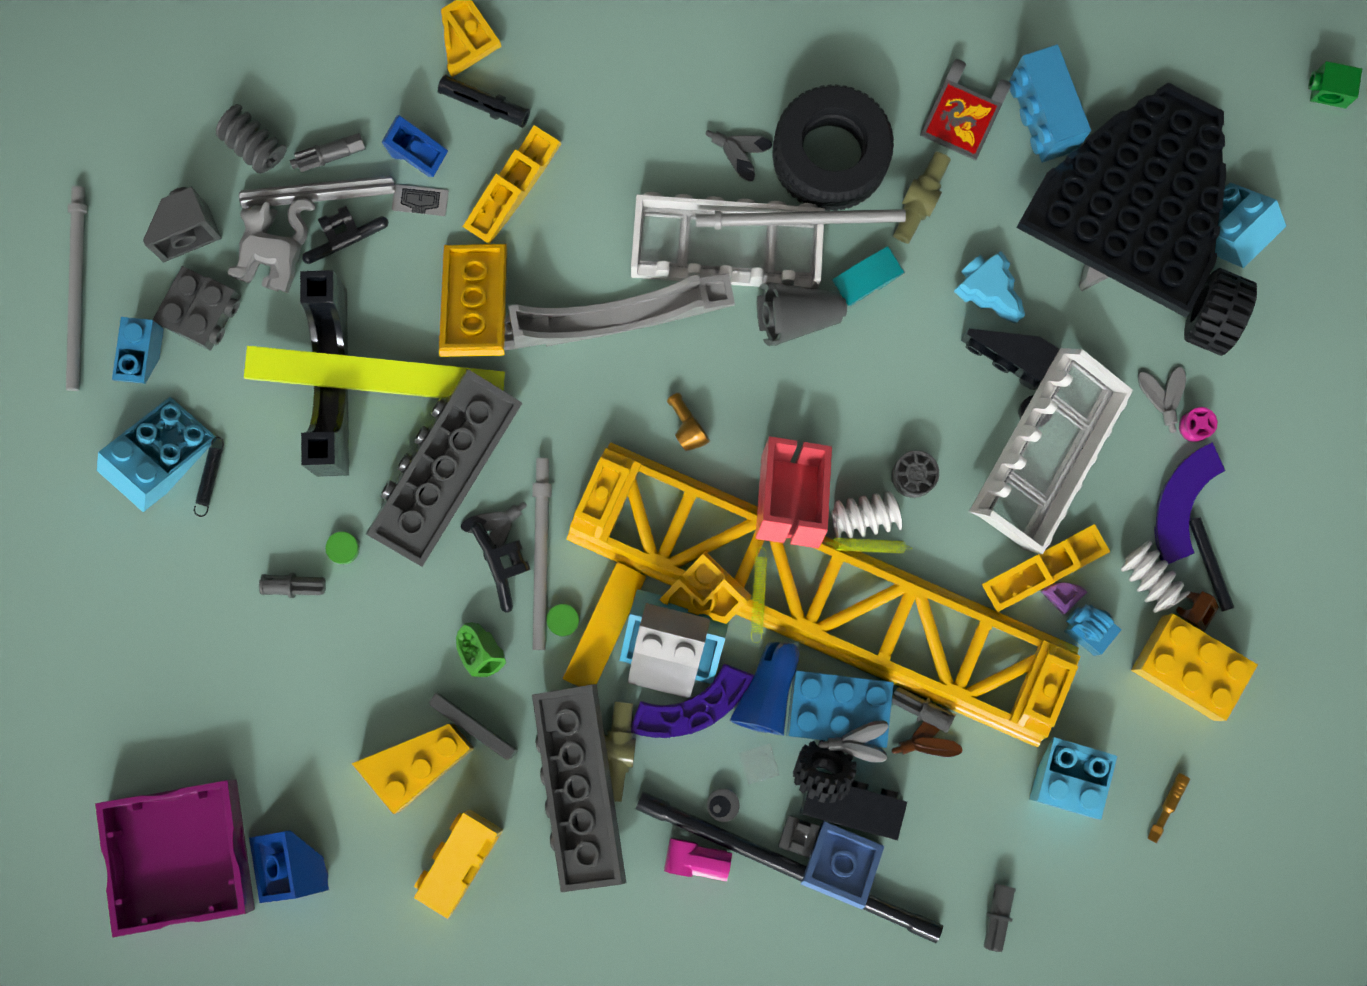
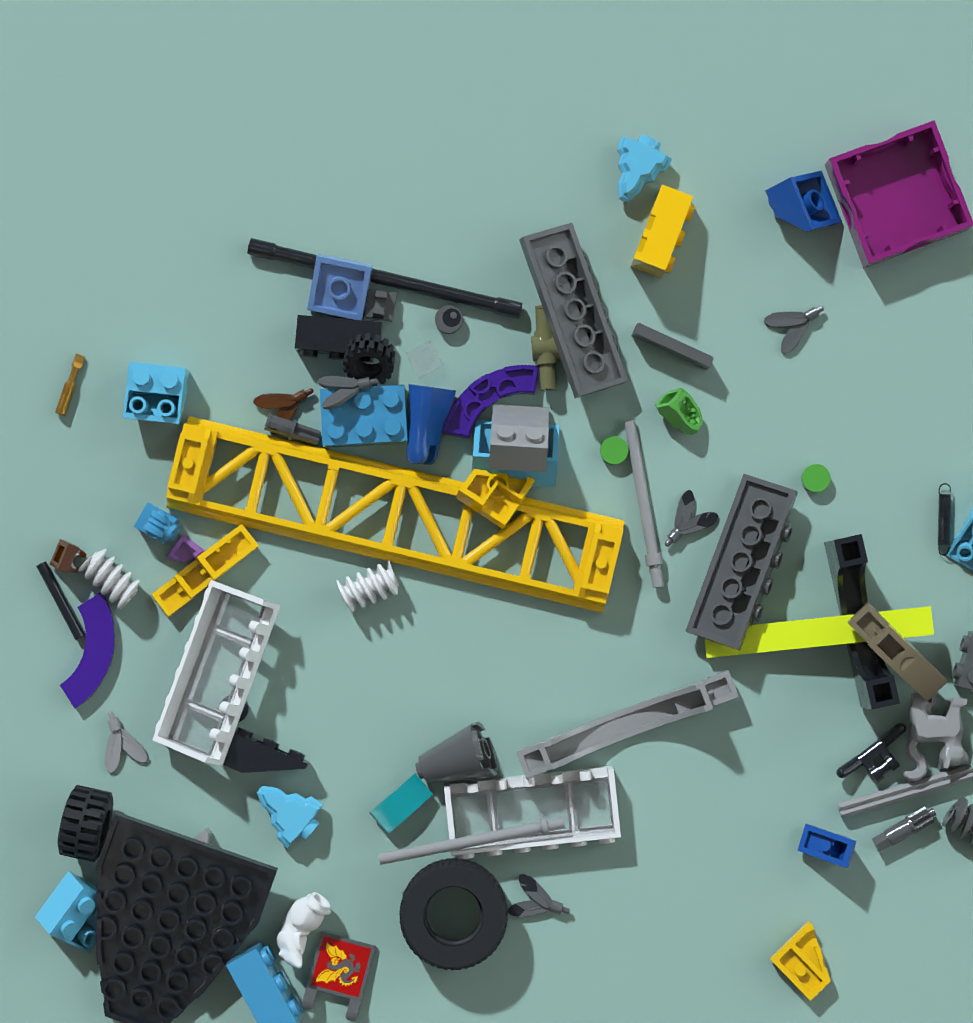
camera: 175 degrees right, 5 degrees up
dark grey axle [259,573,326,598] -> none
yellow wedge [351,724,474,814] -> none
sticker [392,184,449,216] -> none
black pin [437,75,530,128] -> none
yellow tile [439,244,507,357] -> none
yellow slope [462,125,562,244] -> none
black piece [471,522,531,613] -> none
yellow slope [563,562,647,687] -> none
dark pink piece [664,838,732,881] -> none
pearl gold bar [667,393,710,451] -> none
neon yellow piece [750,547,767,643] -> none
coral piece [755,436,832,548] -> none
neon yellow piece [826,538,912,553] -> none
dark grey wheel [891,451,939,498] -> none
olive pin [893,152,951,244] -> none
dark grey axle [984,884,1016,952] -> none
yellow brick [1131,614,1258,721] -> none
dark pink wheel [1179,407,1218,442] -> none
none -> white animal [276,892,331,969]
none -> medium azure rock [617,135,672,203]
none -> dark grey piece [764,306,824,354]
none -> dark tan slope [847,602,948,701]

